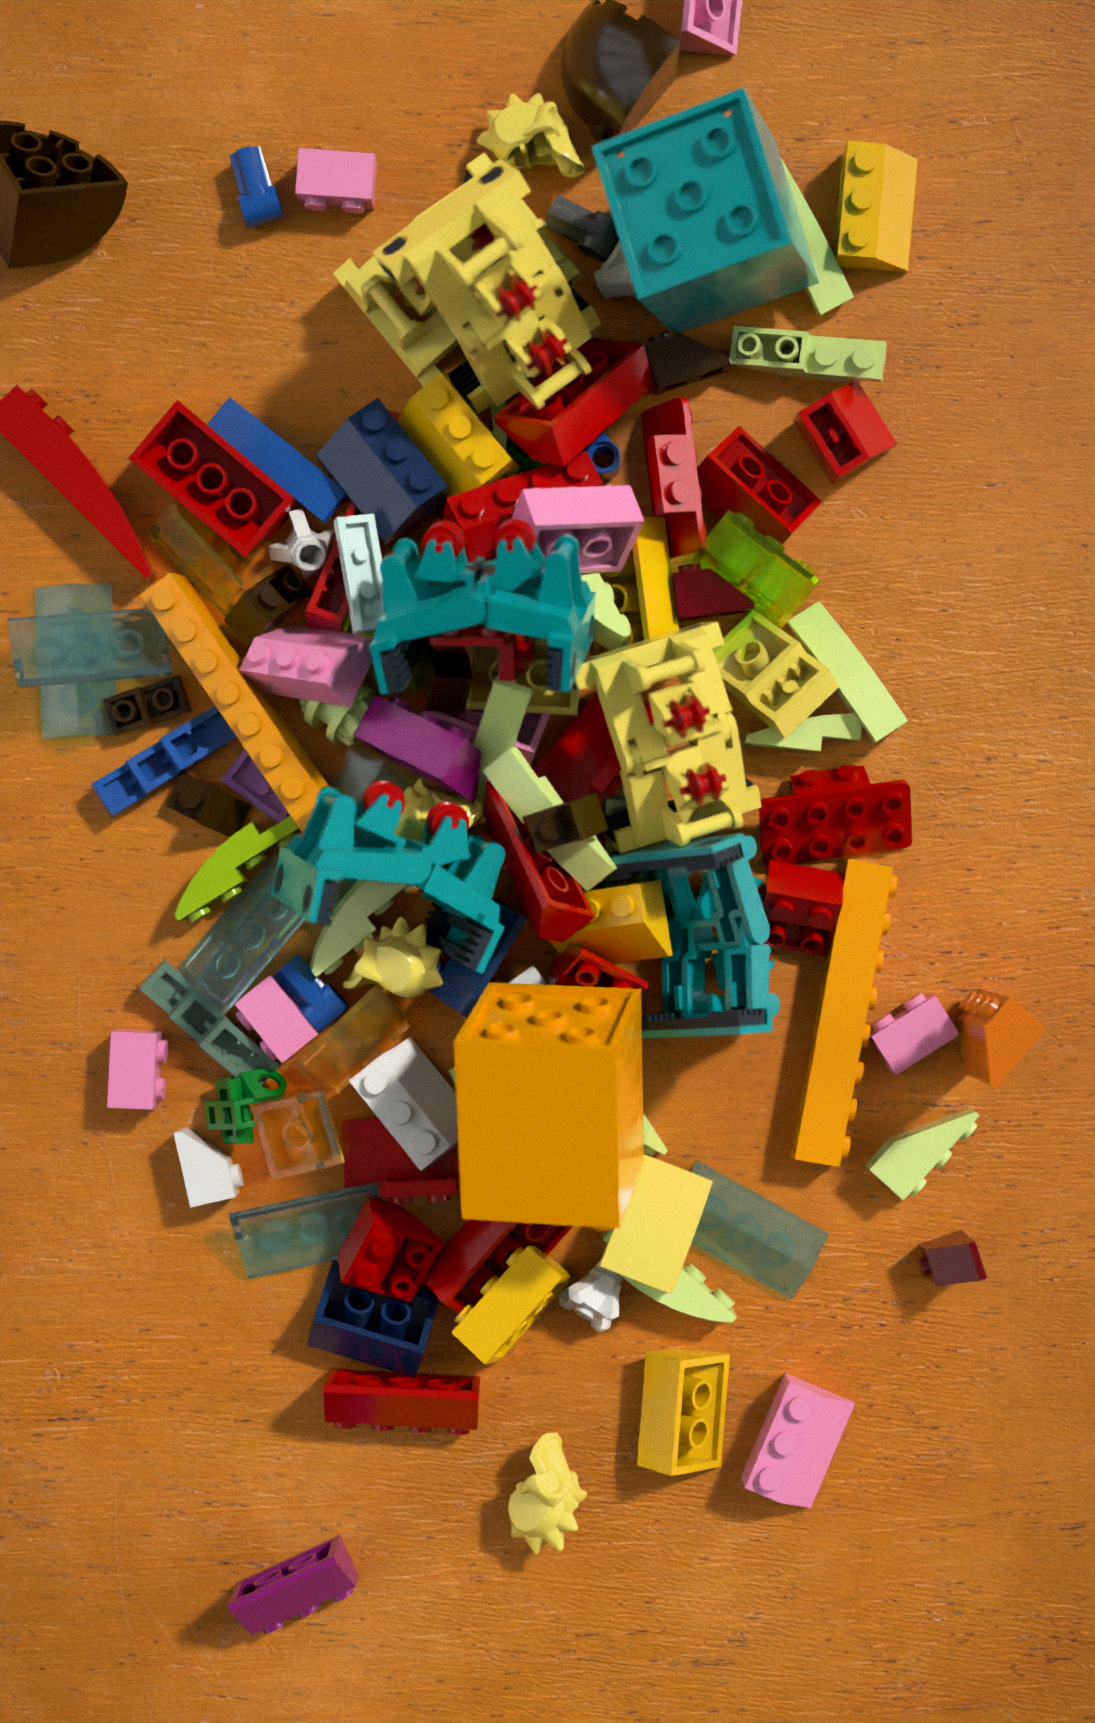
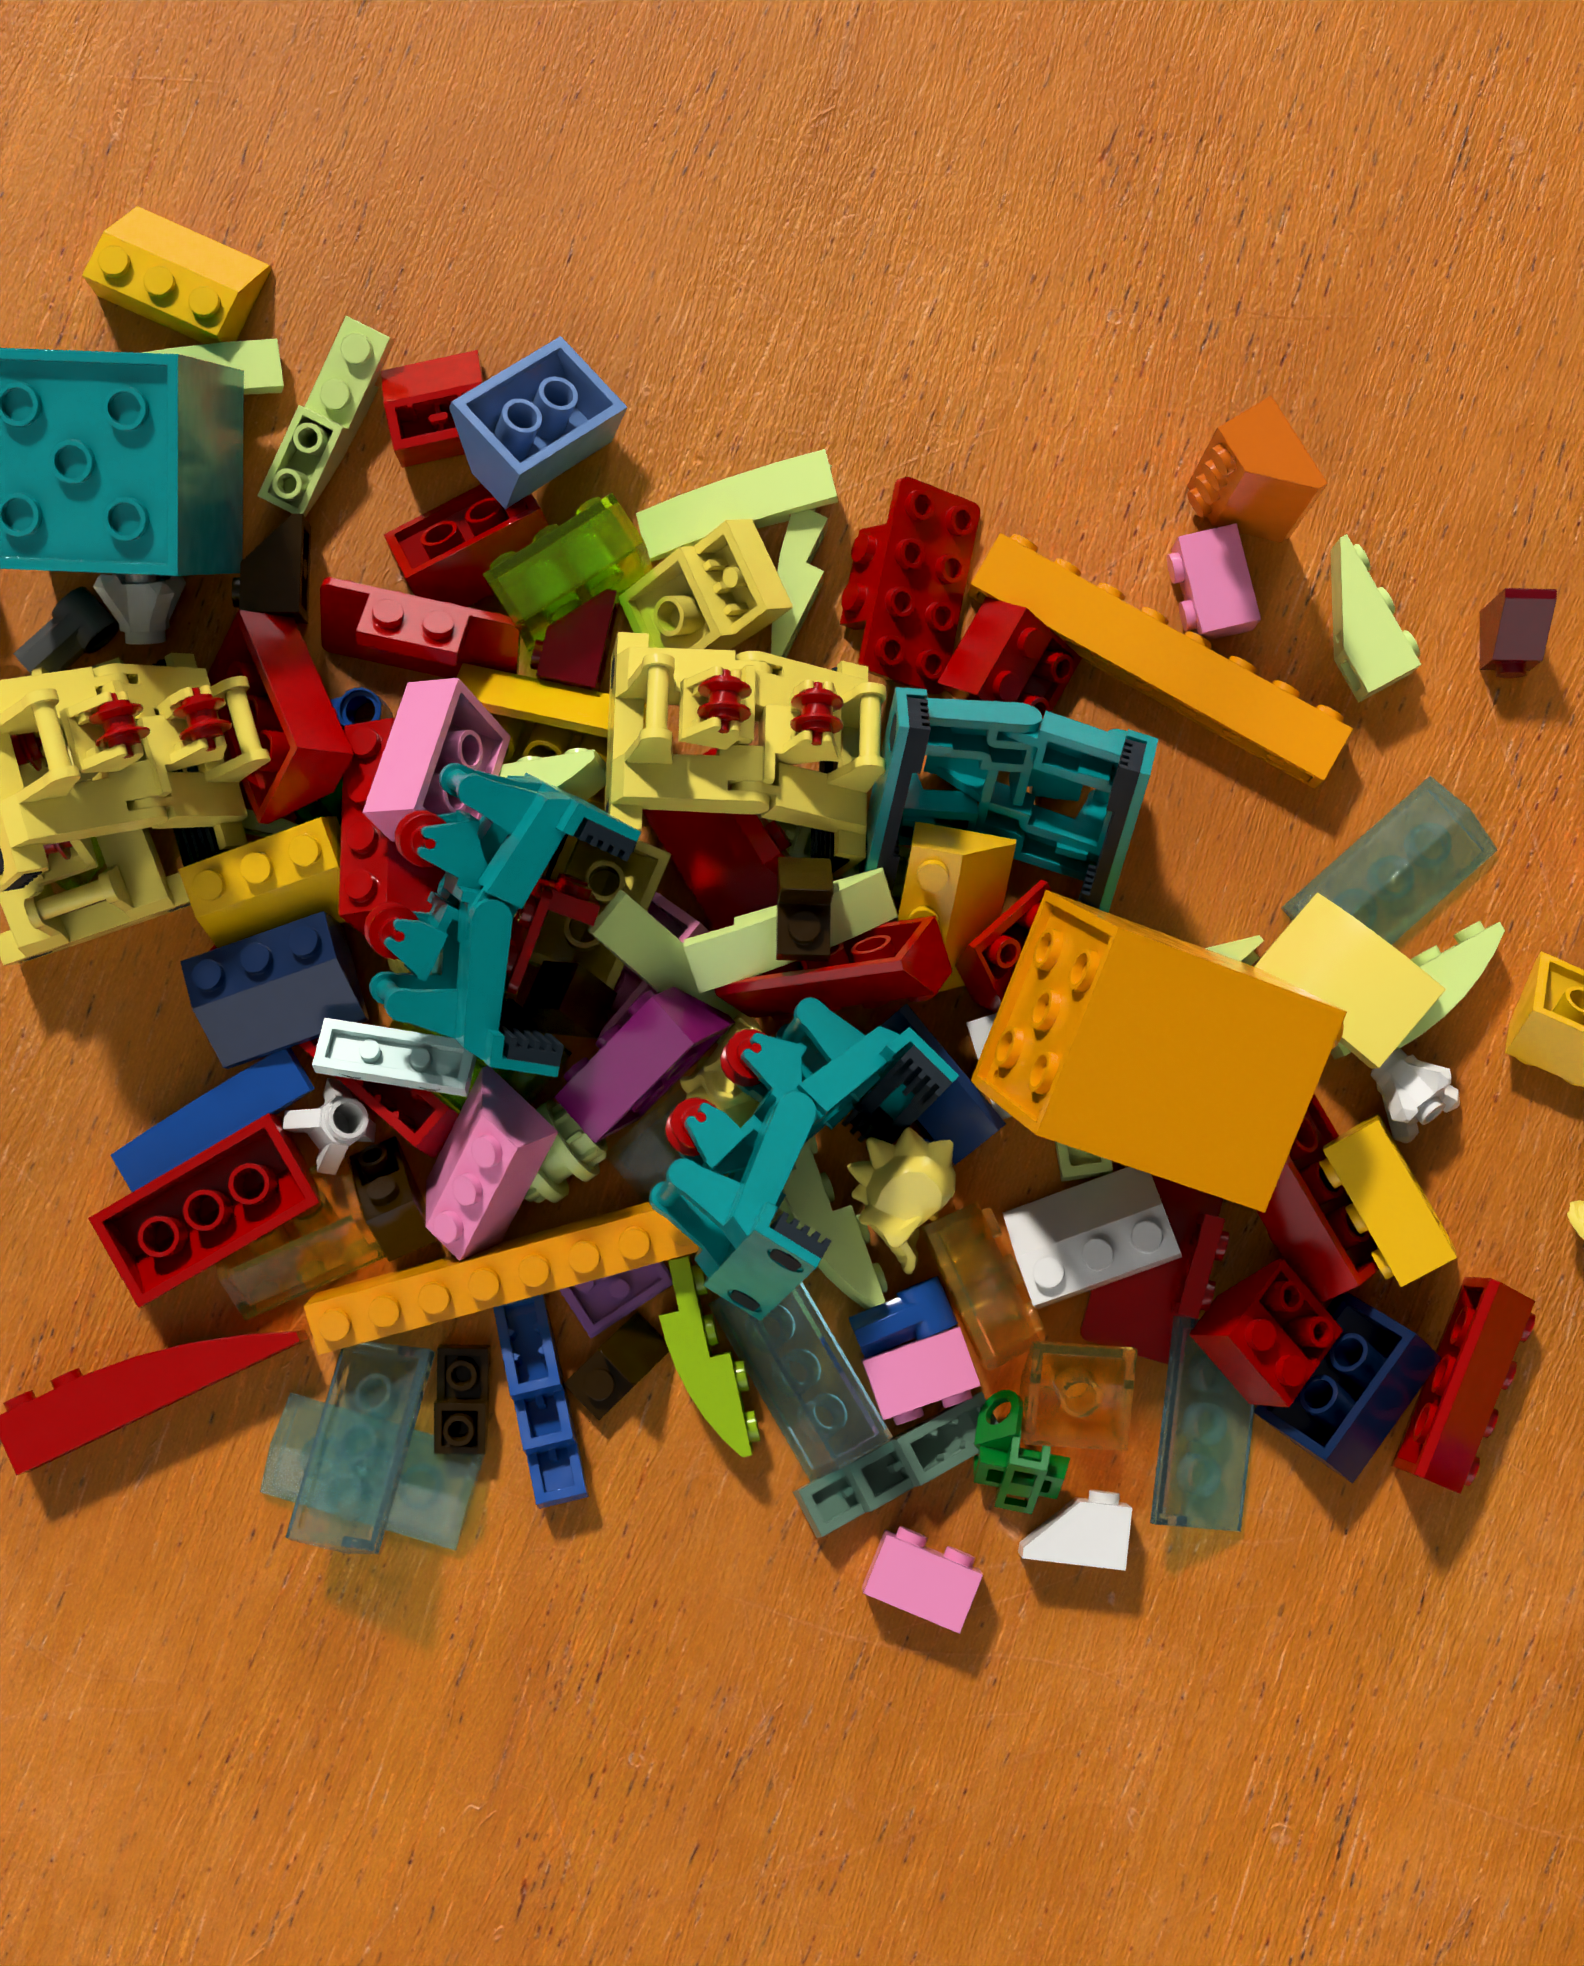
camera: 70 degrees left, 5 degrees down
none -> medium blue slope [449,336,627,509]

